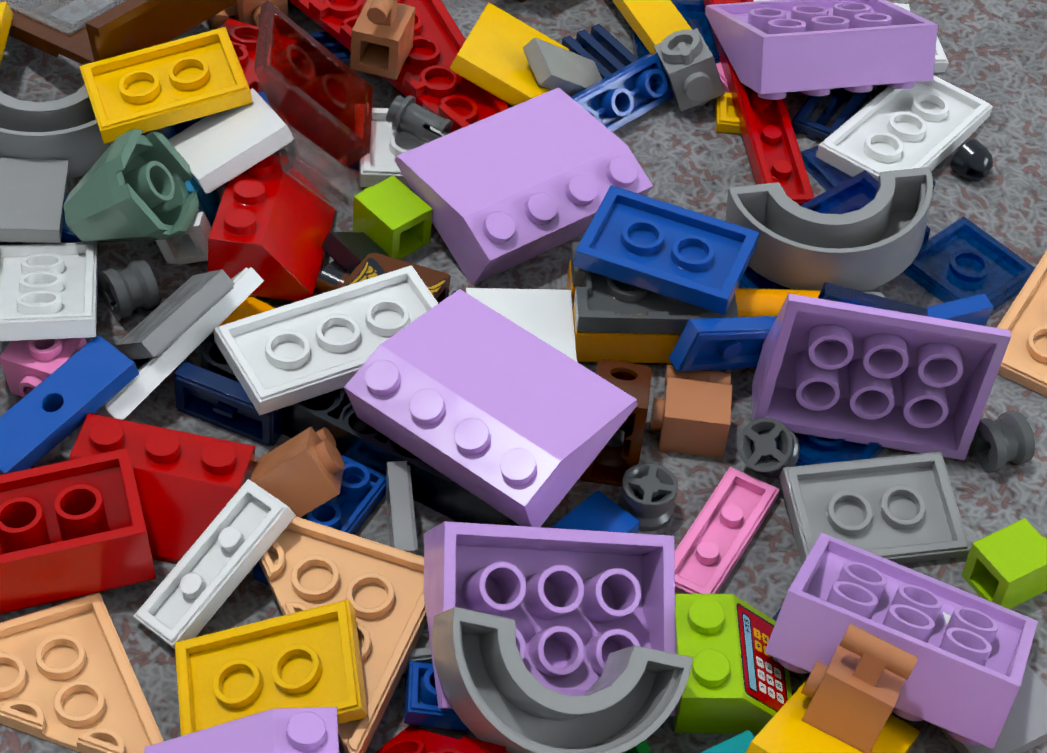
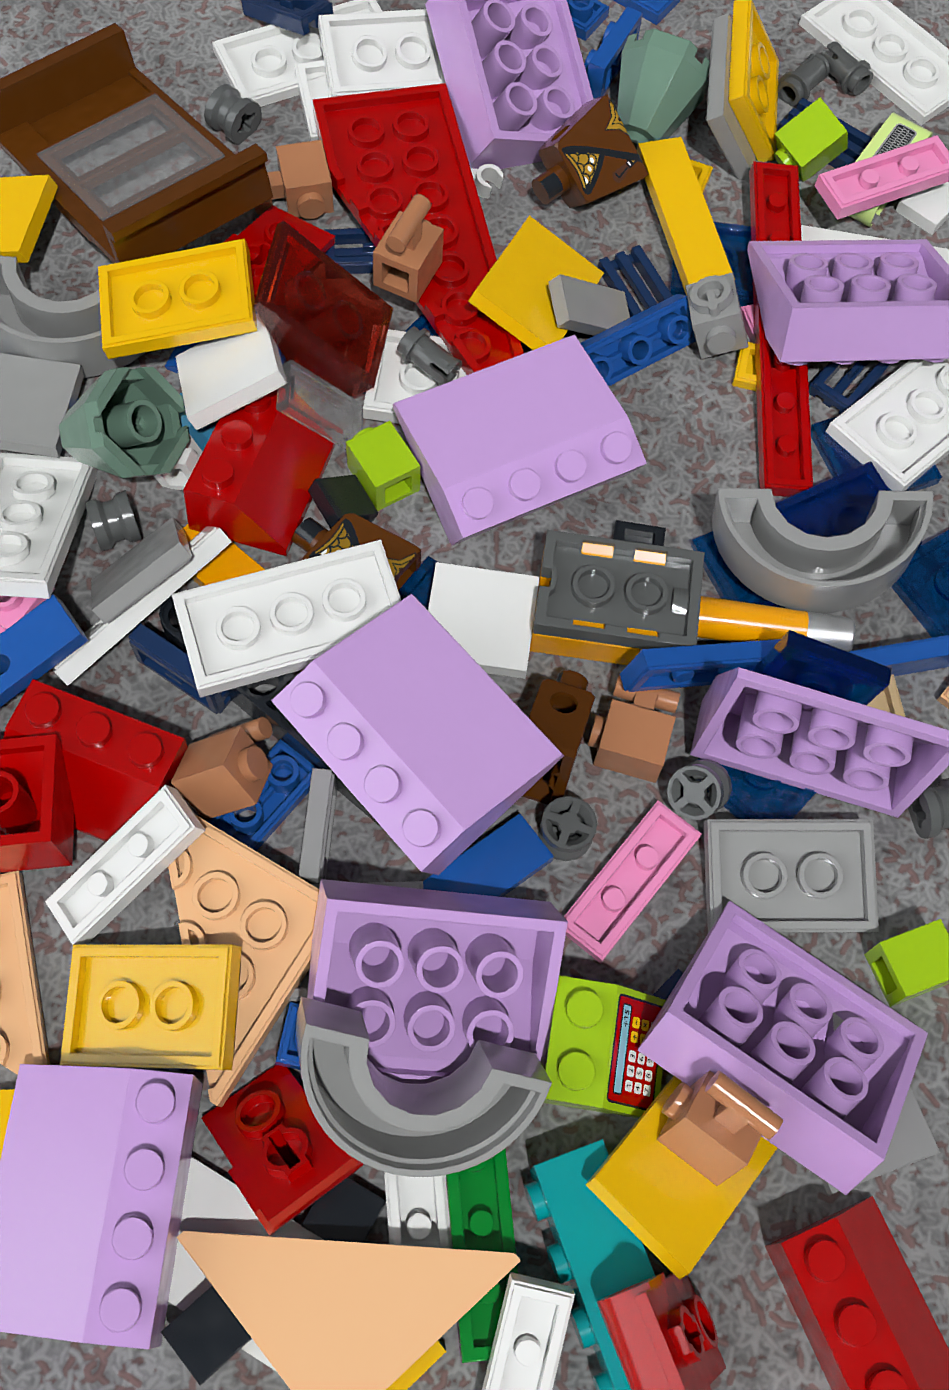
camera: 10 degrees right, 20 degrees up
blue plate [573,185,760,315] -> none

